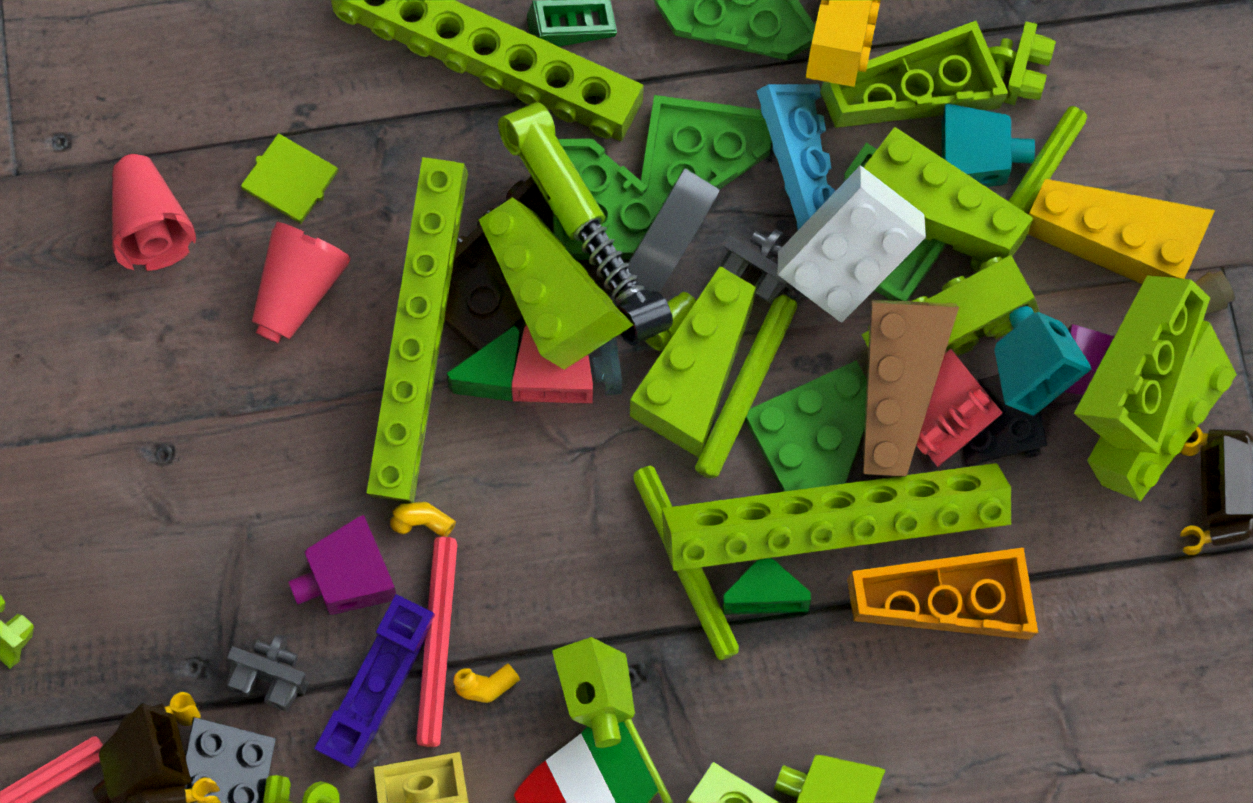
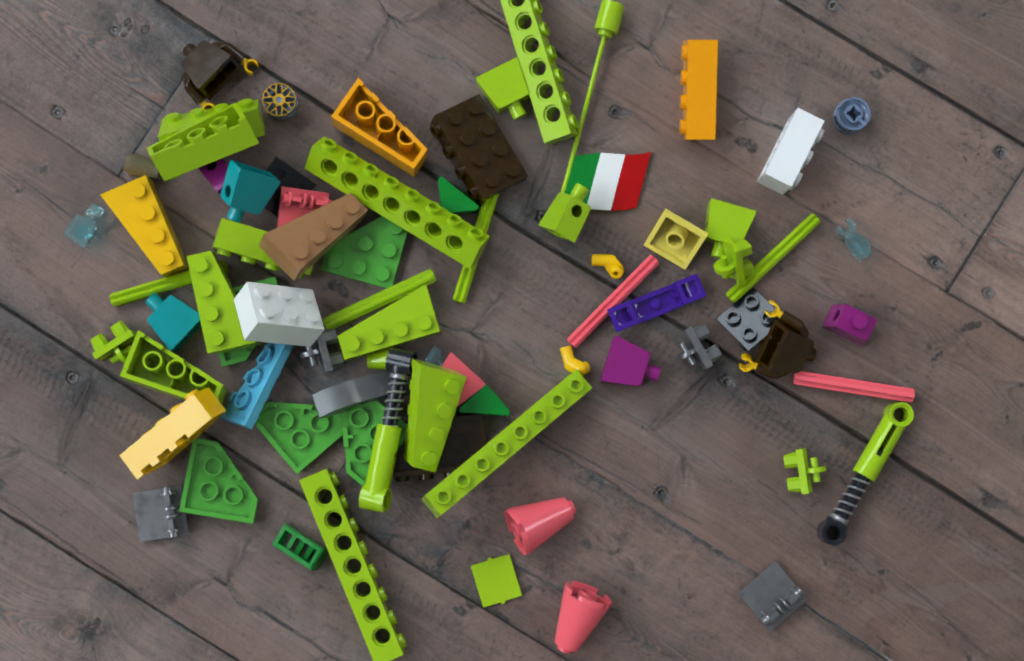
camera: 140 degrees left, 15 degrees up
none -> clear light blue plate [63,203,105,248]
none -> wheel [262,83,299,121]
none -> dark brown bracket [430,94,528,206]

